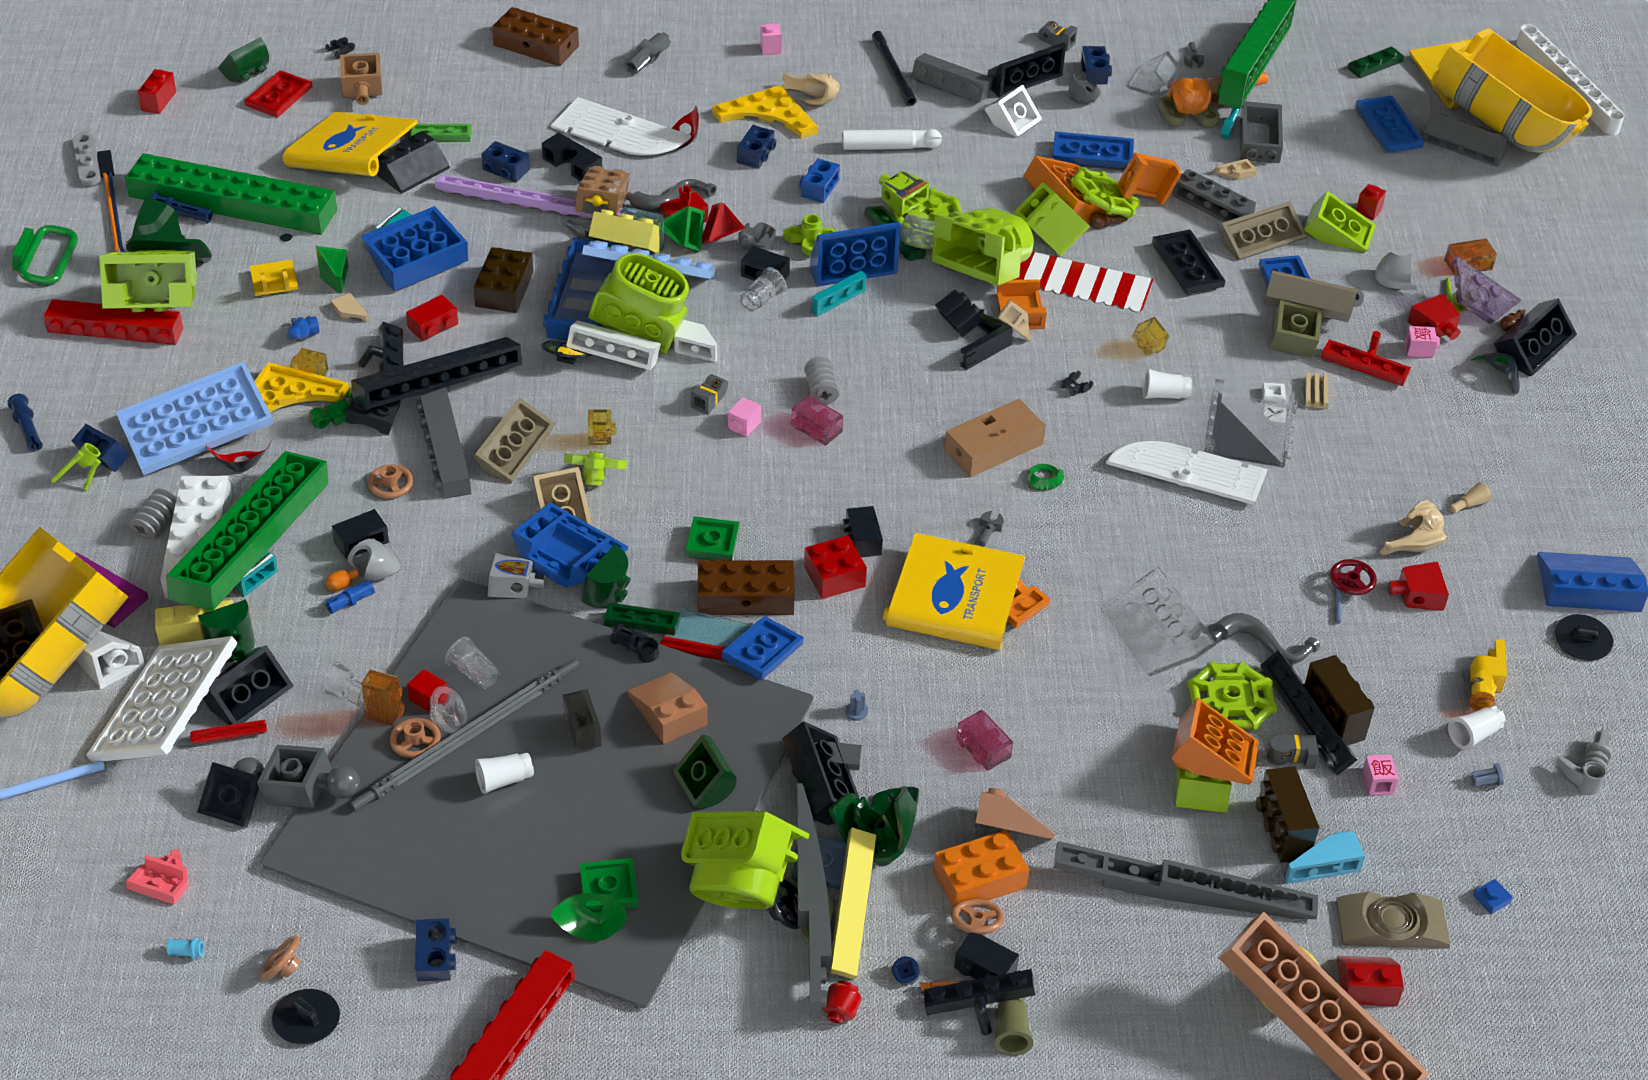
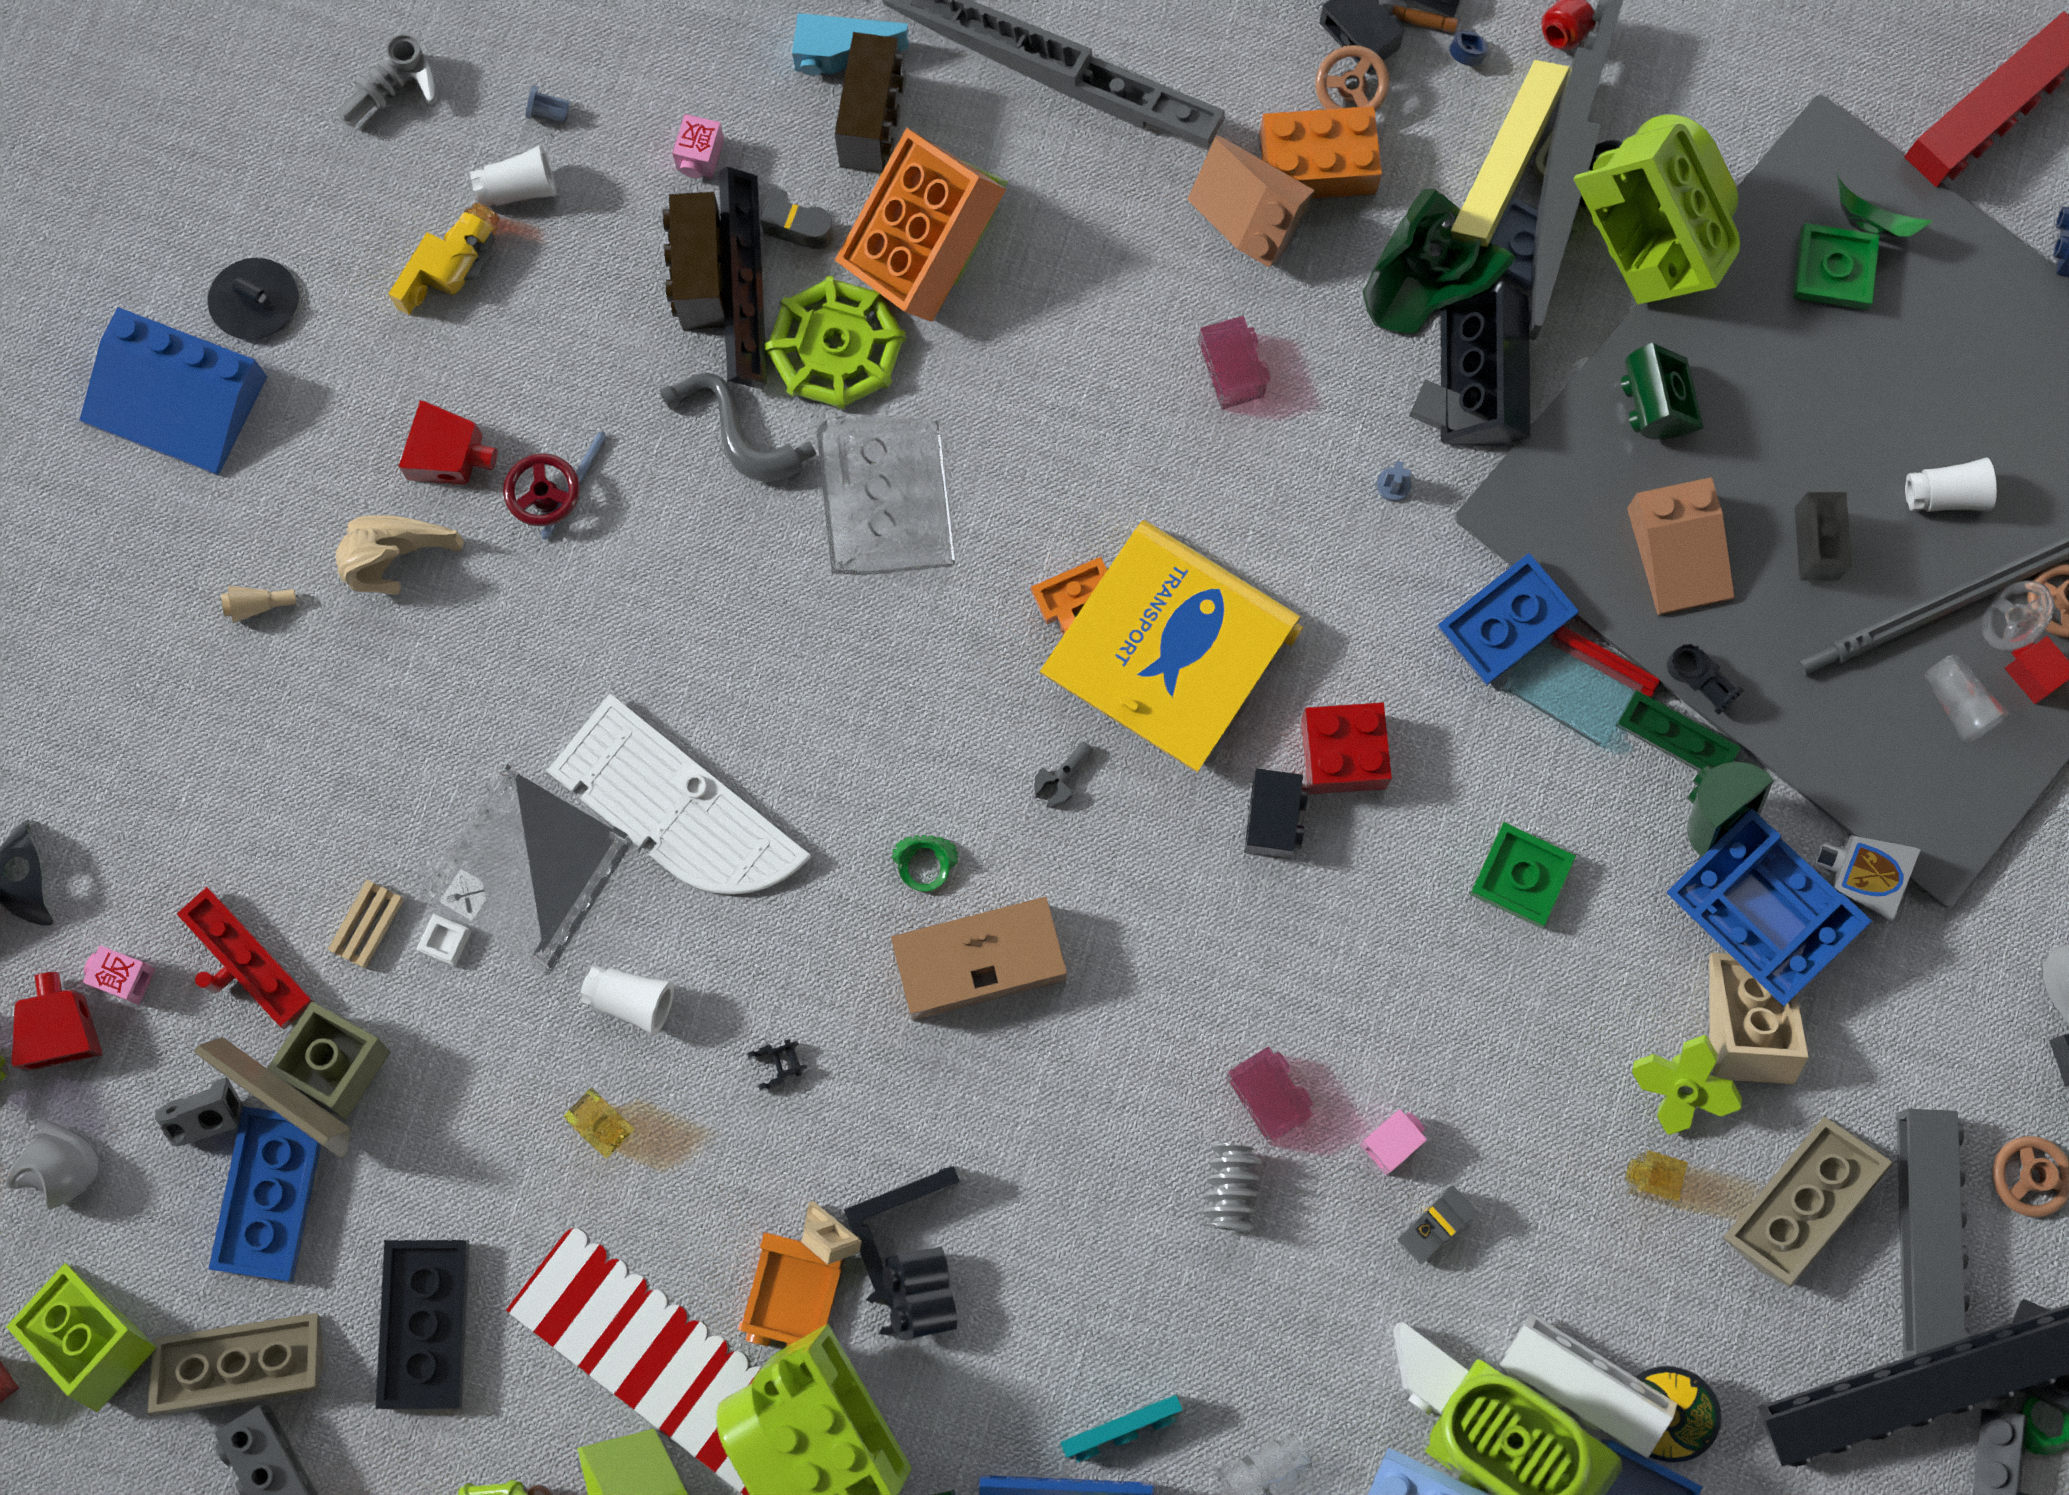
camera: 160 degrees left, 30 degrees up
reddish brown brick [698,560,795,615] -> none

